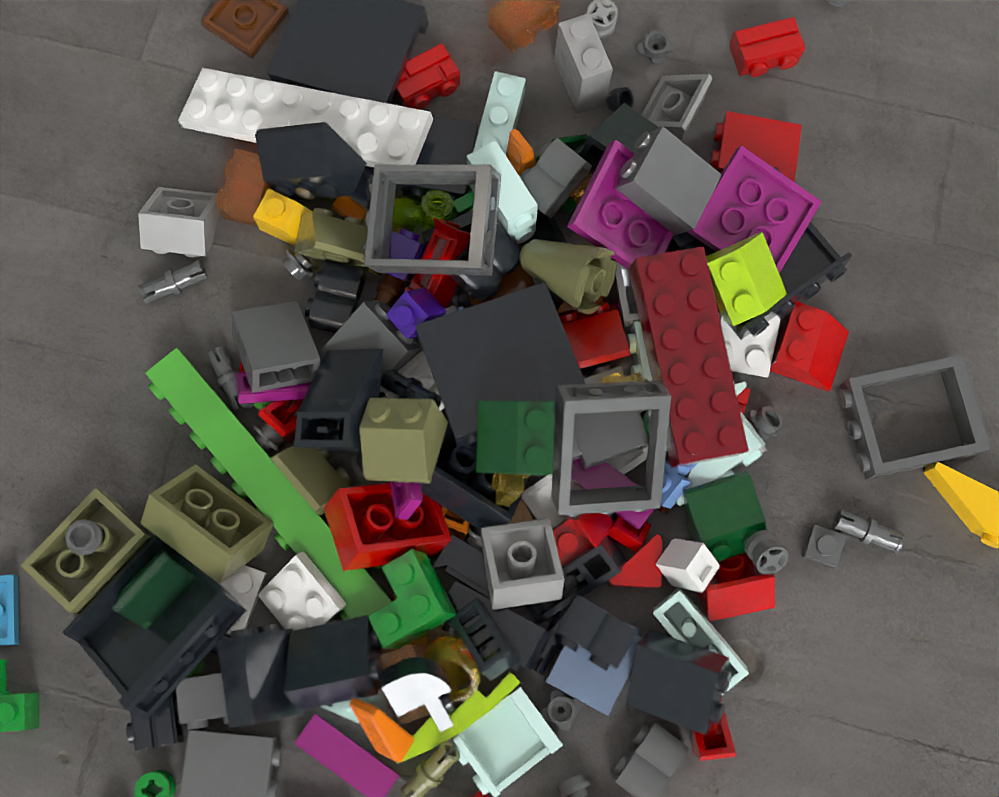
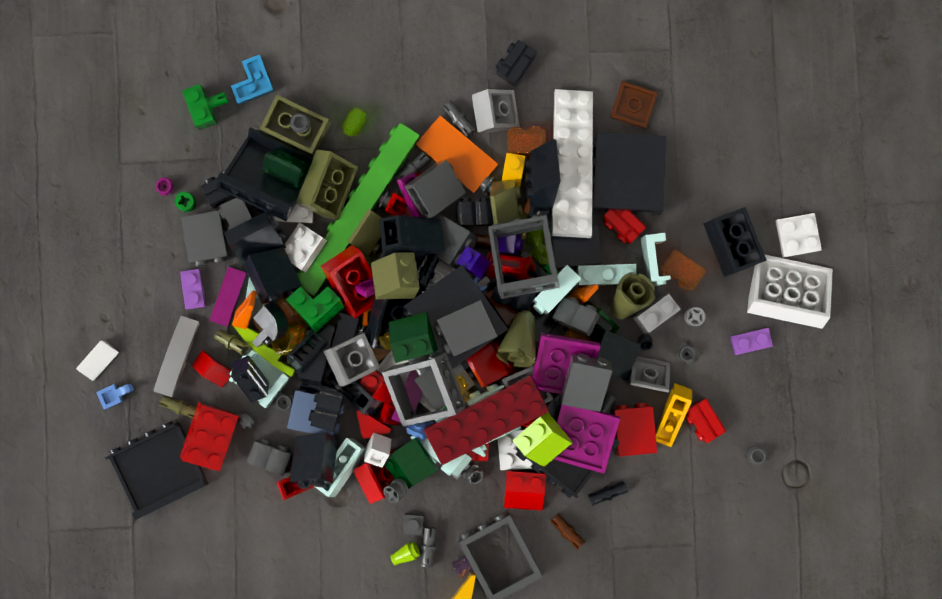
camera: 80 degrees right, 10 degrees up
none -> black brick [231,356,269,402]
none -> clear neon green brick [341,107,367,137]
none -> lime cone [390,542,420,566]
none -> orange tile [416,116,498,194]
none -> dark grey brick [434,300,498,358]
none -> wheel [452,555,474,579]
none -> black brick [496,40,537,87]
none -> reddish brown pin [550,513,585,550]
none -> black pin [588,481,628,506]
none -> olive cone [610,272,655,319]
none -> light aqua panel [641,233,671,286]
none -> yellow slope [655,383,692,447]

